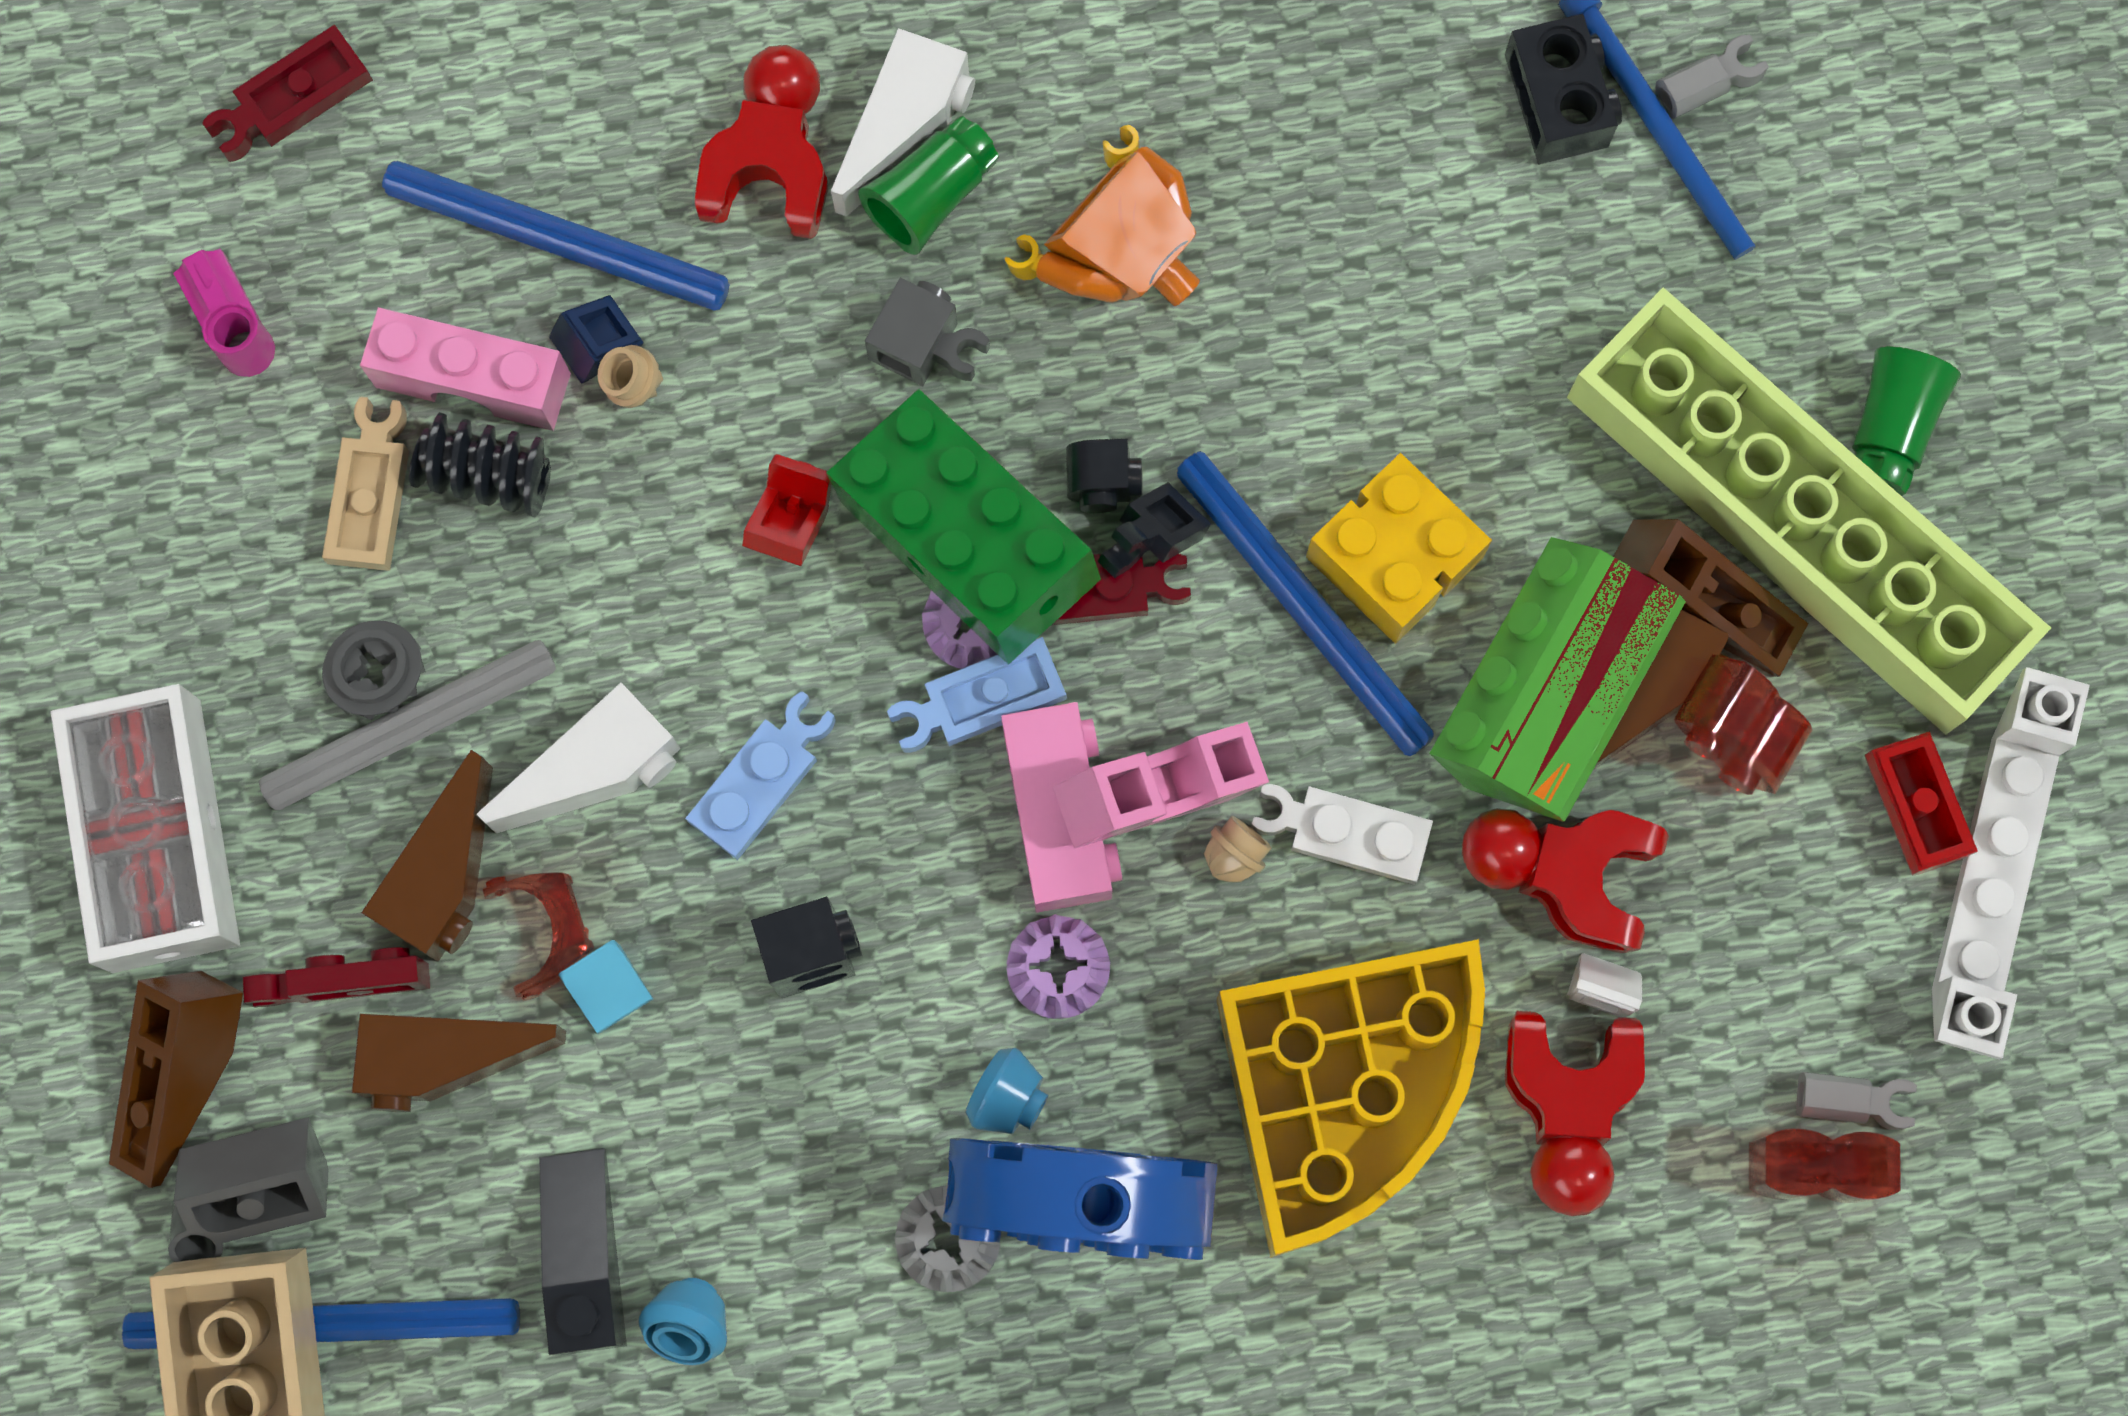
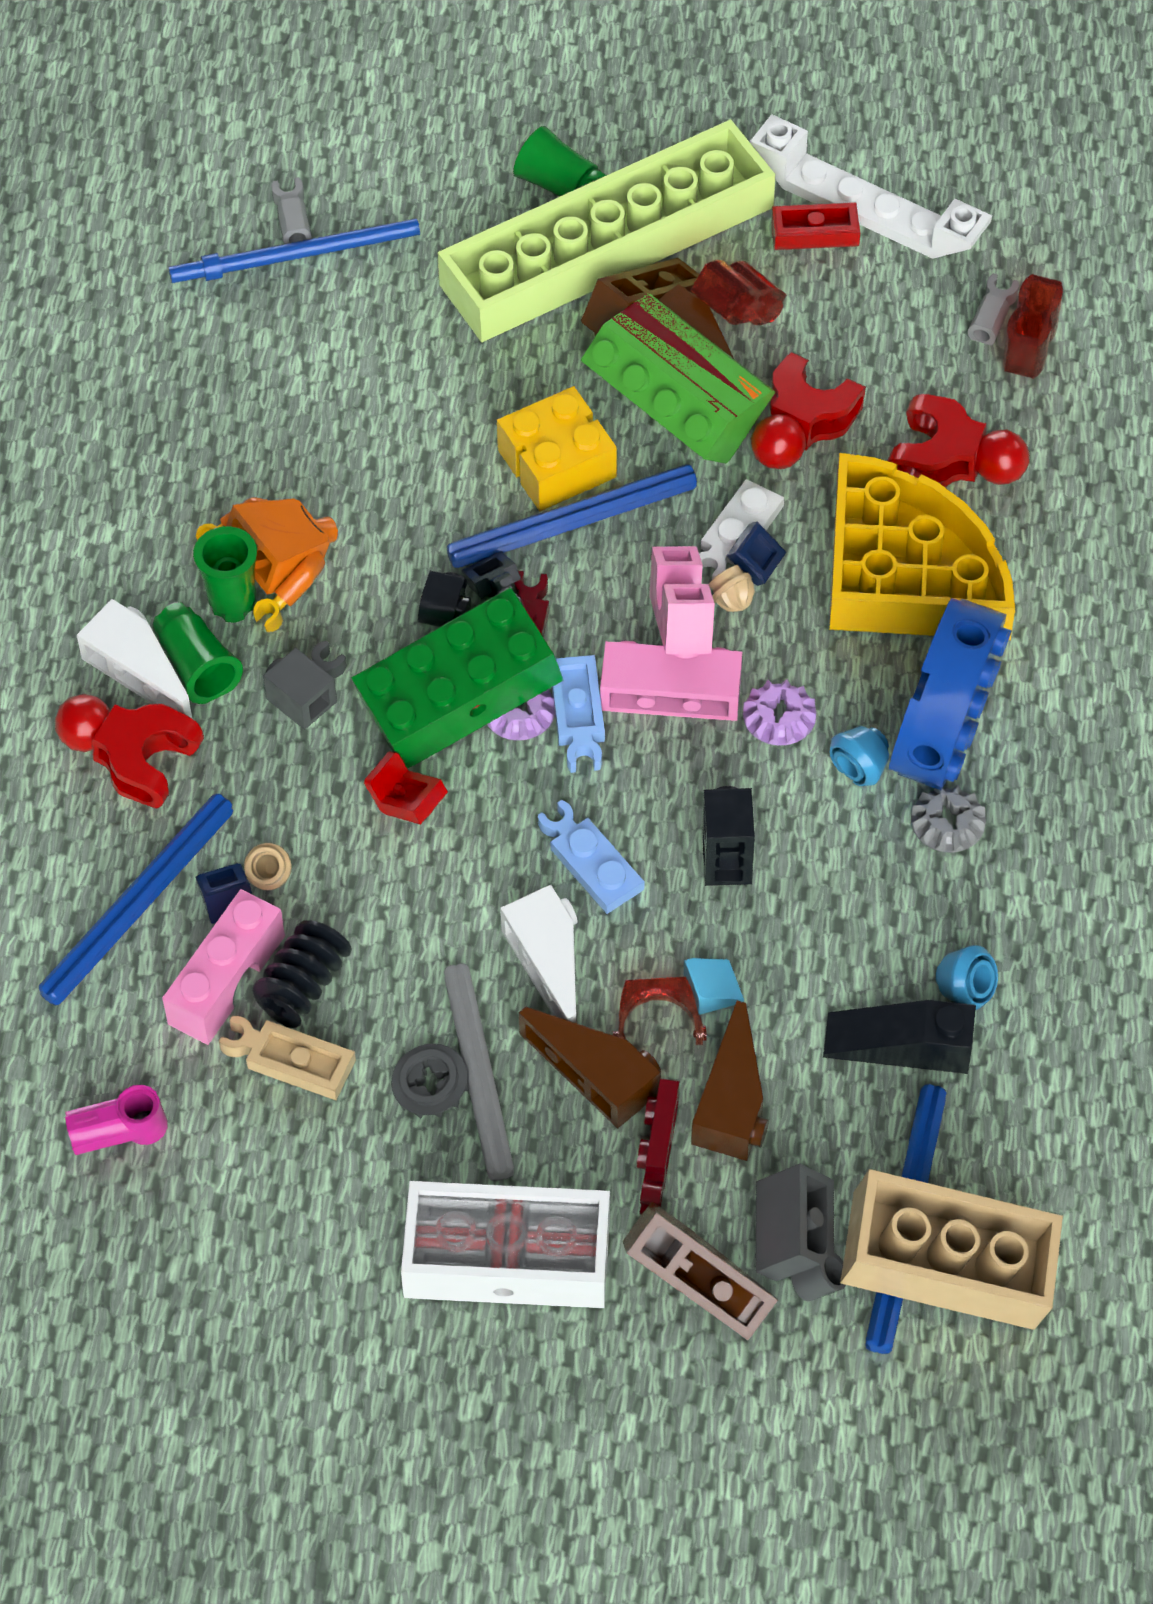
camera: 75 degrees left, 20 degrees down
black brick [1504,14,1622,165] -> none
white slope [1567,953,1642,1017] -> none
none -> green plant [193,526,257,623]
none -> dark blue tile [726,521,787,586]

